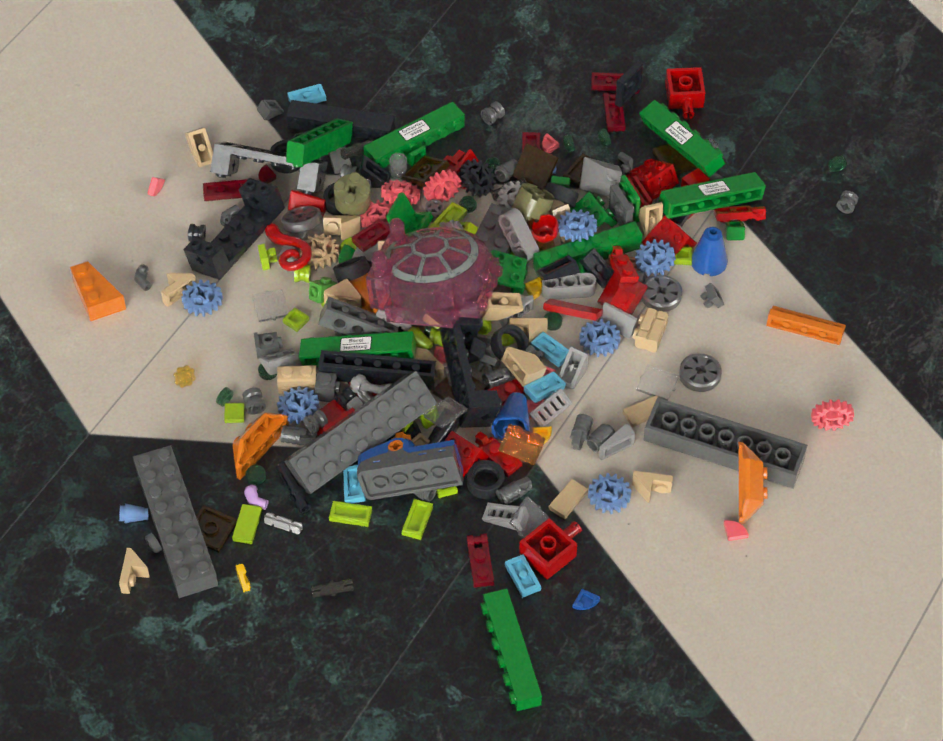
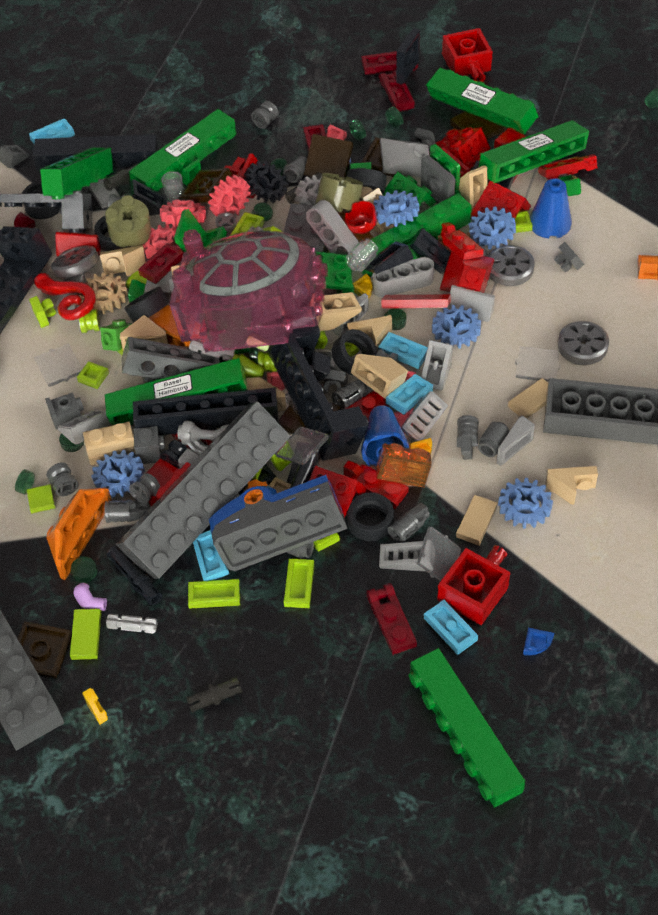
camera: 10 degrees left, 0 degrees up
tan brick [633,308,669,353] -> none
none -> clear brick [346,239,378,272]

